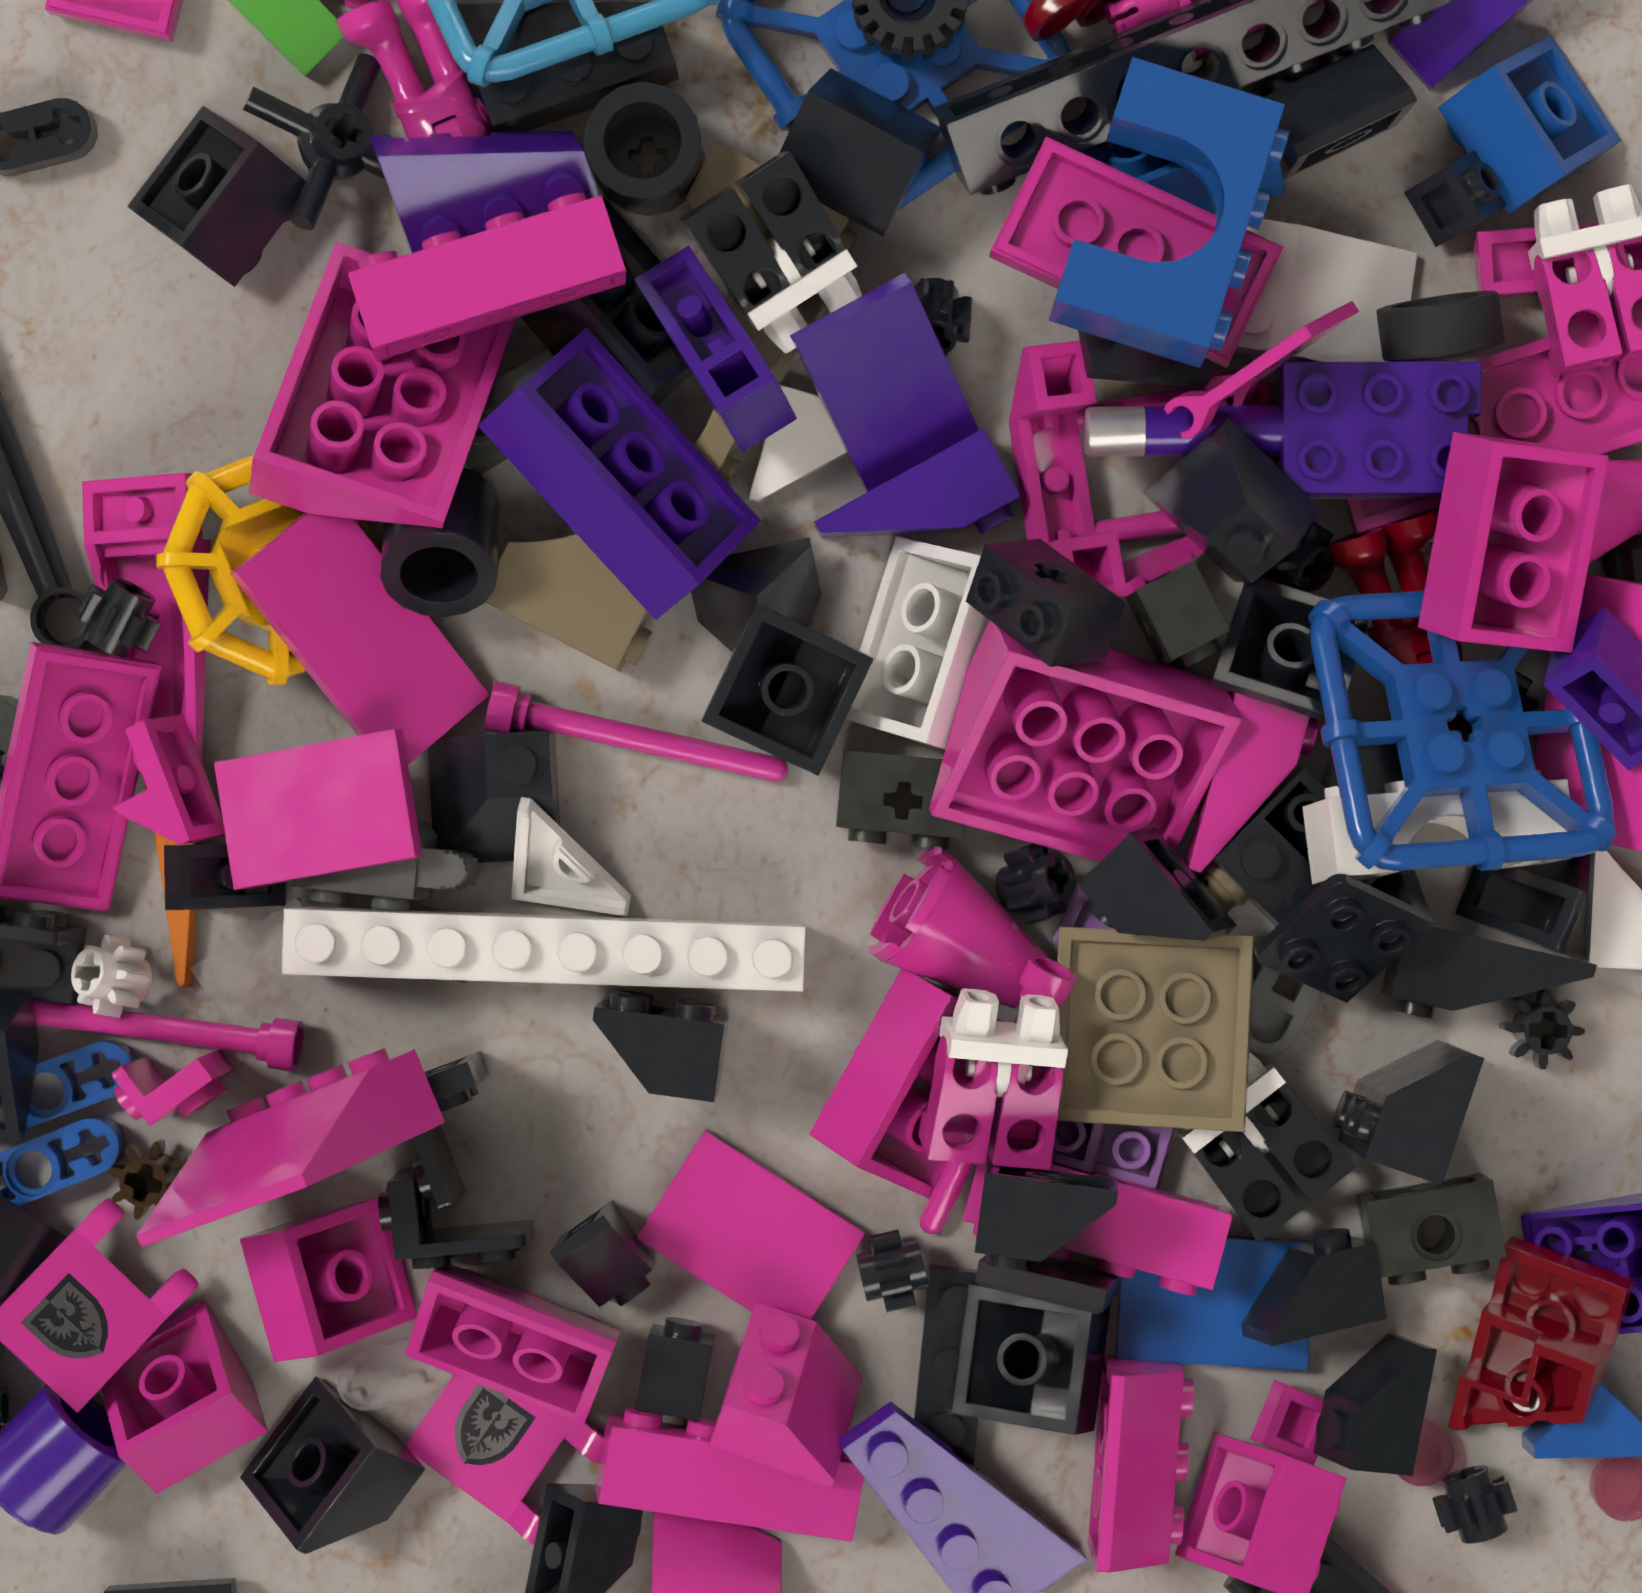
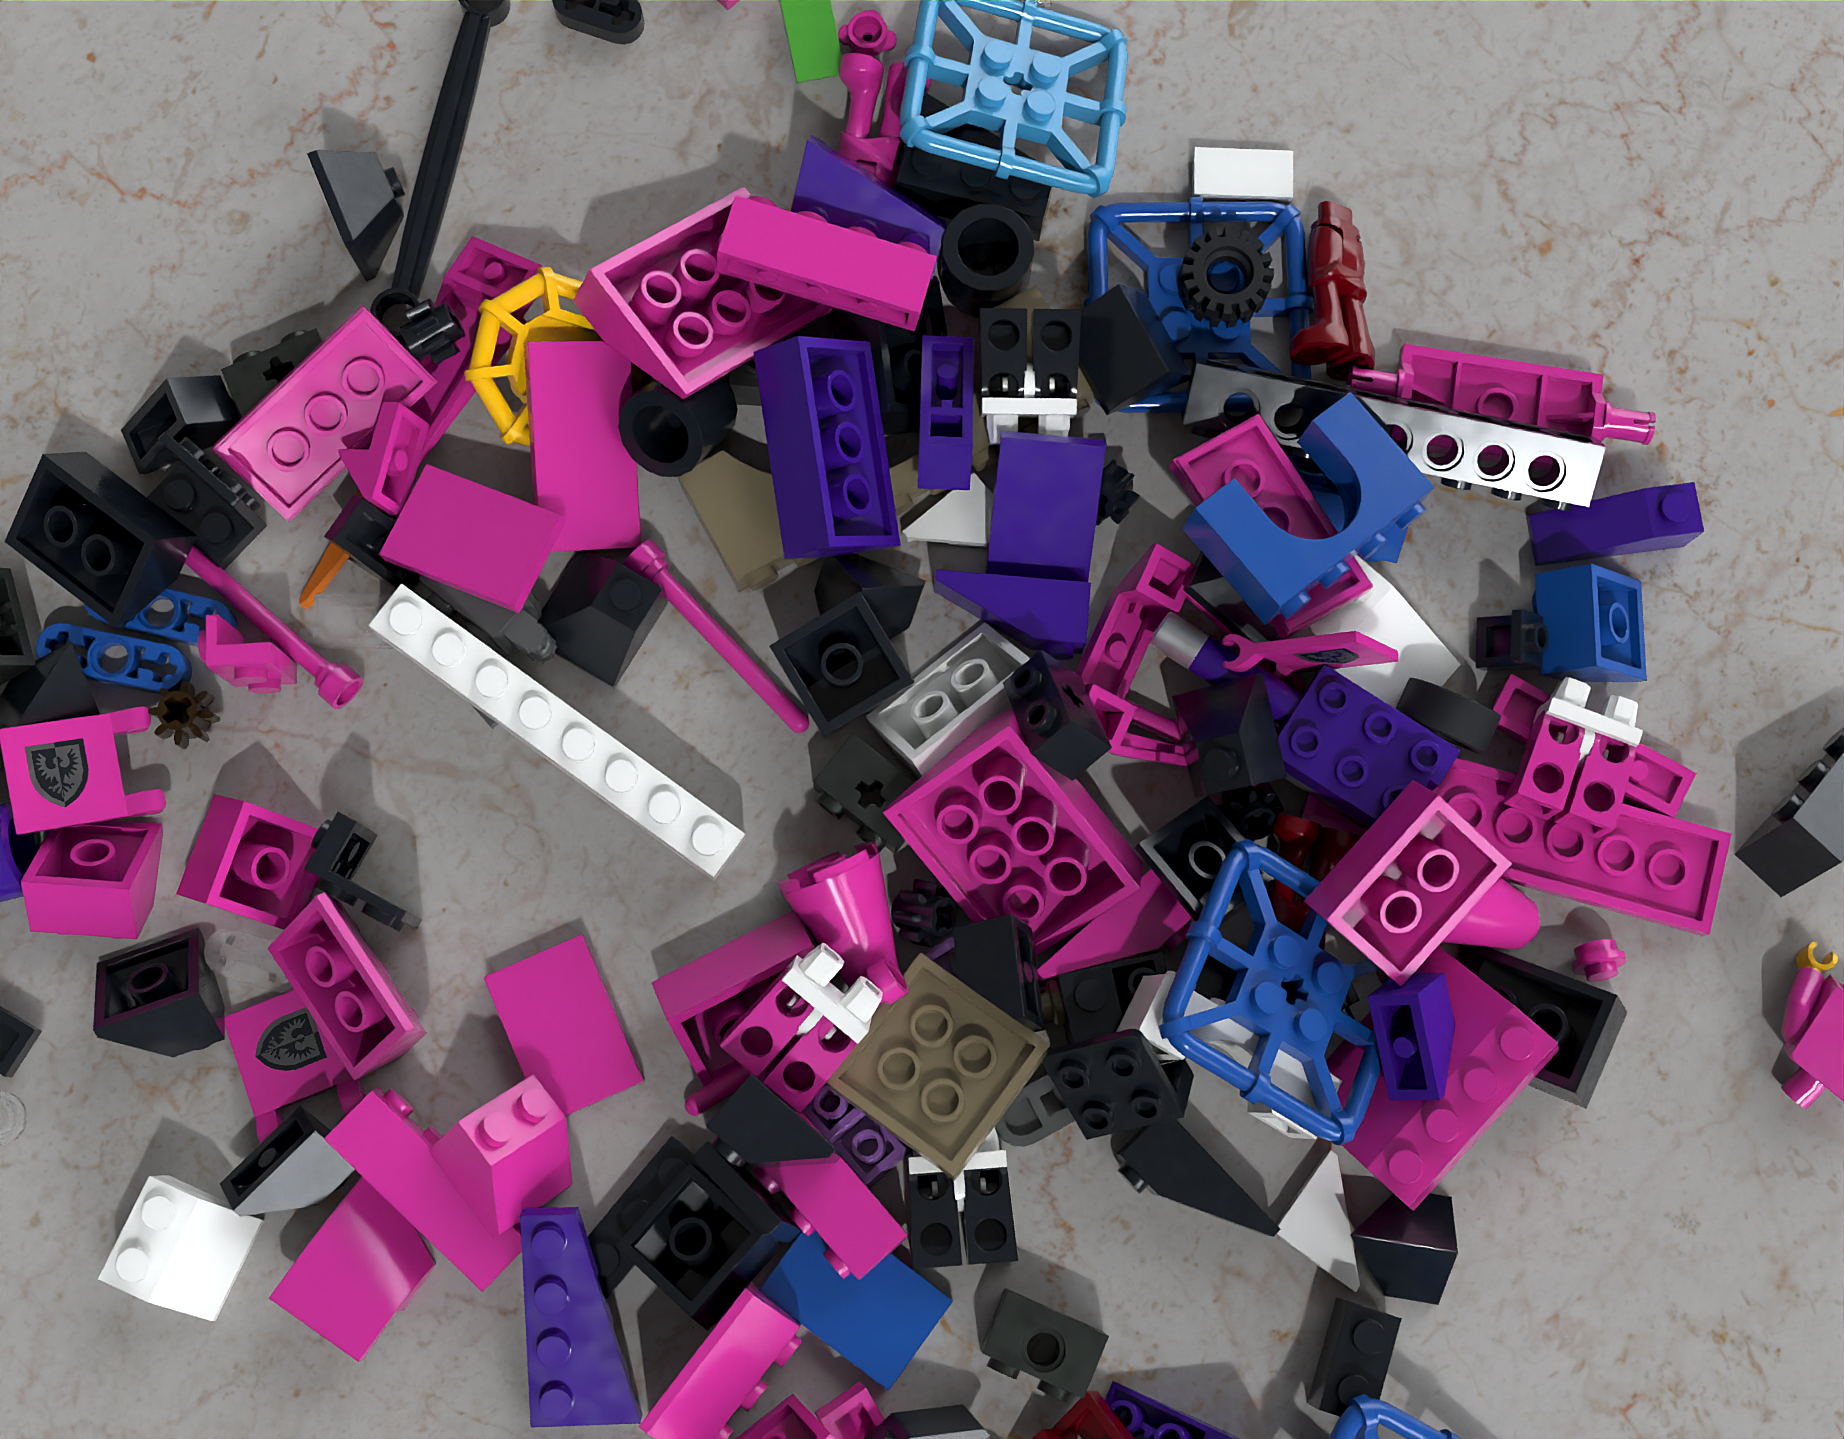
camera: 30 degrees right, 10 degrees down
white gear [71,935,152,1018] -> none
black slope [127,106,306,287] -> none
dark pink slope [136,1047,445,1247] -> none
black bar [242,53,385,230] -> none
black bracket [412,1051,489,1211] -> none
white tile [511,797,631,917] -> none
black slope [550,1200,656,1308] -> none
black slope [593,990,729,1102] -> none
black brick [635,1317,715,1421] -> none
black gear [856,1229,929,1313] -> none
pearl dark grey brick [1126,560,1230,669] -> none
black slope [1241,1228,1387,1346] -> none
black slope [1259,44,1417,180] -> none
black slope [1333,1040,1484,1185] -> none
black slope [1455,854,1590,953] -> none
black gear [1499,989,1585,1069] -> none

